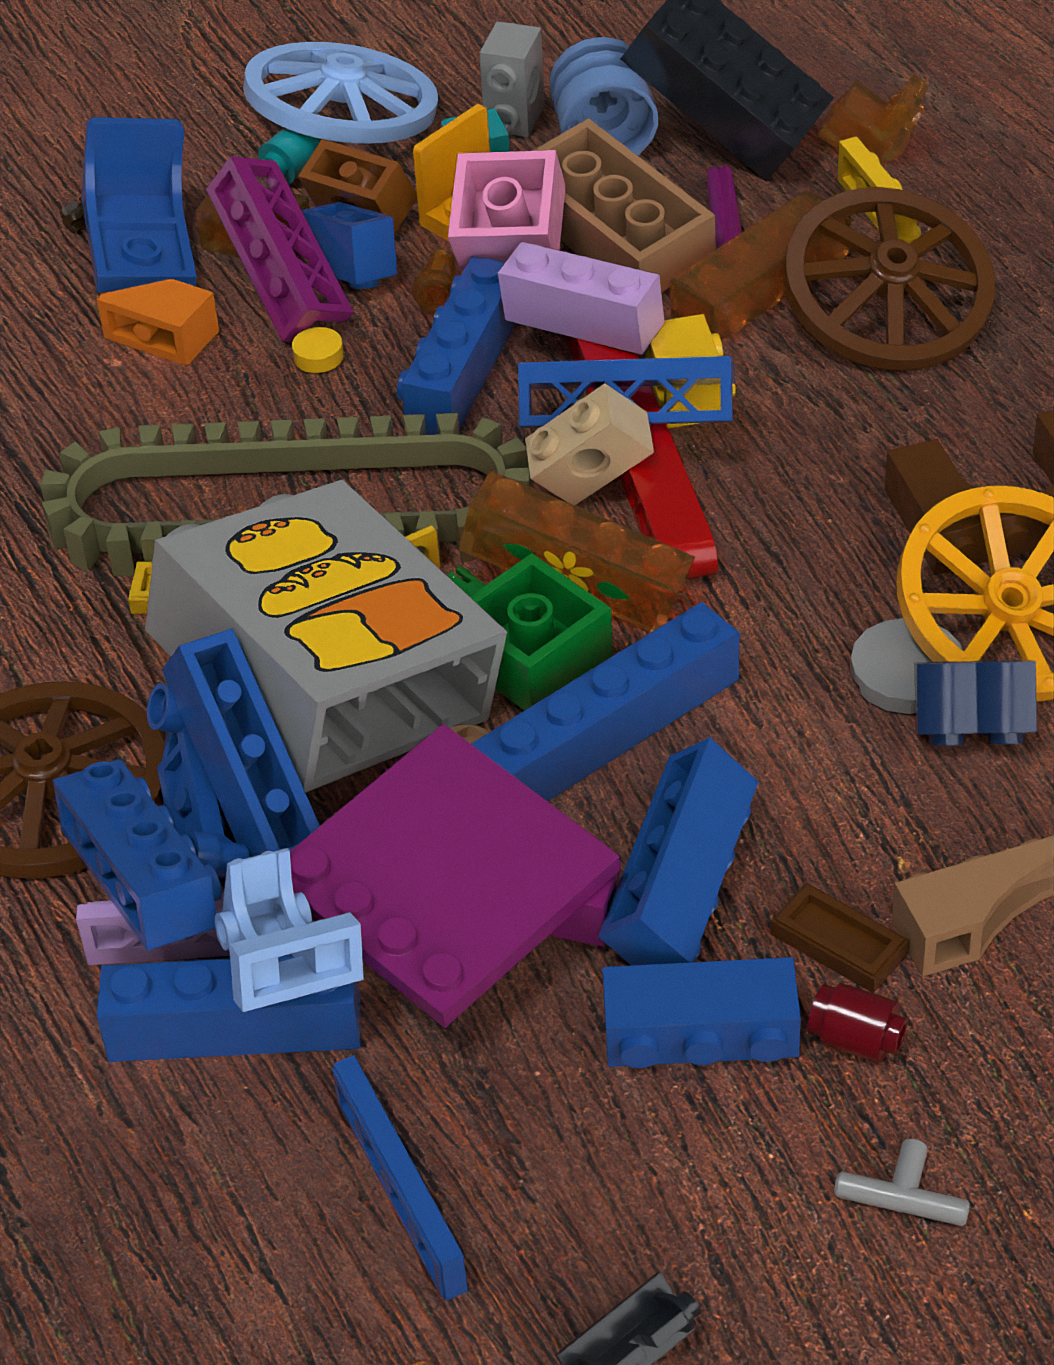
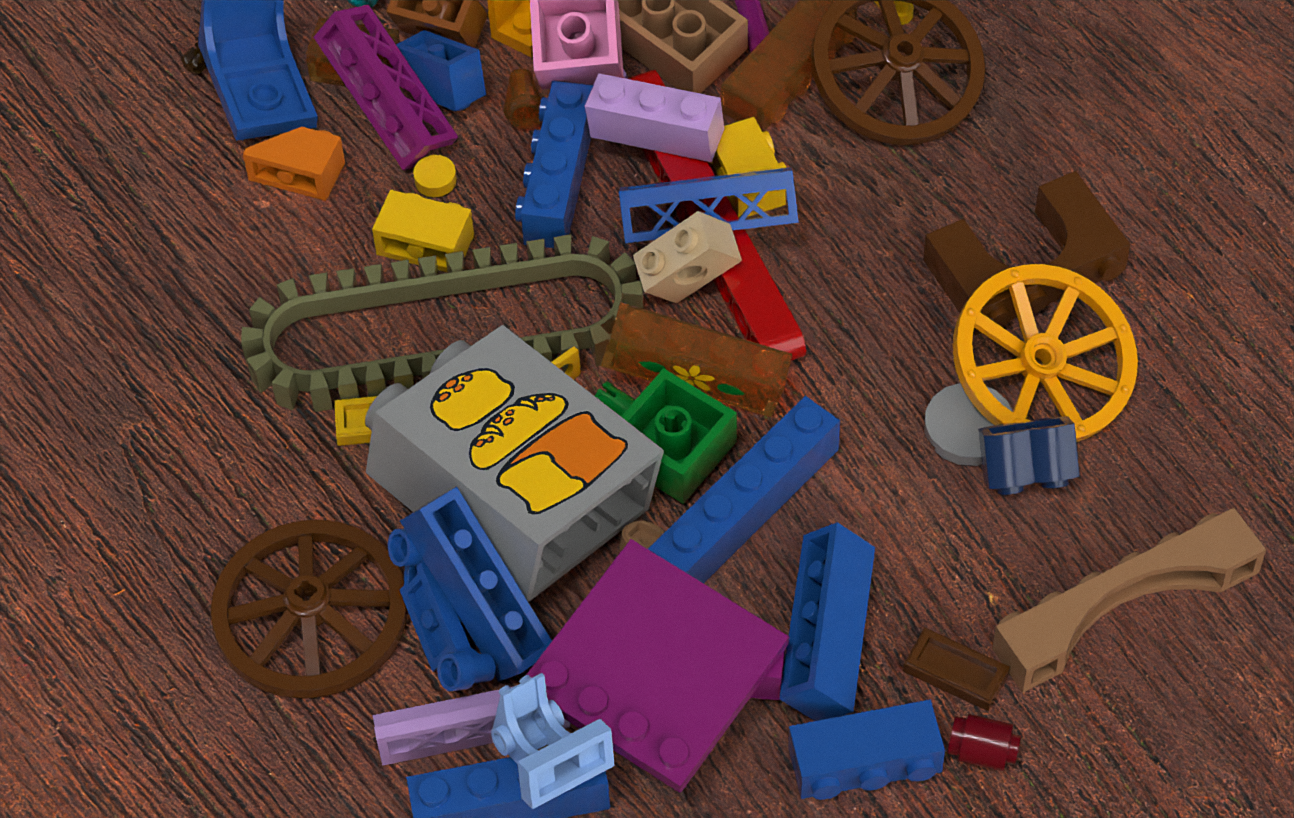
camera: 10 degrees left, 10 degrees up
blue brick [53,759,222,951] -> none
none -> yellow brick [372,190,474,273]

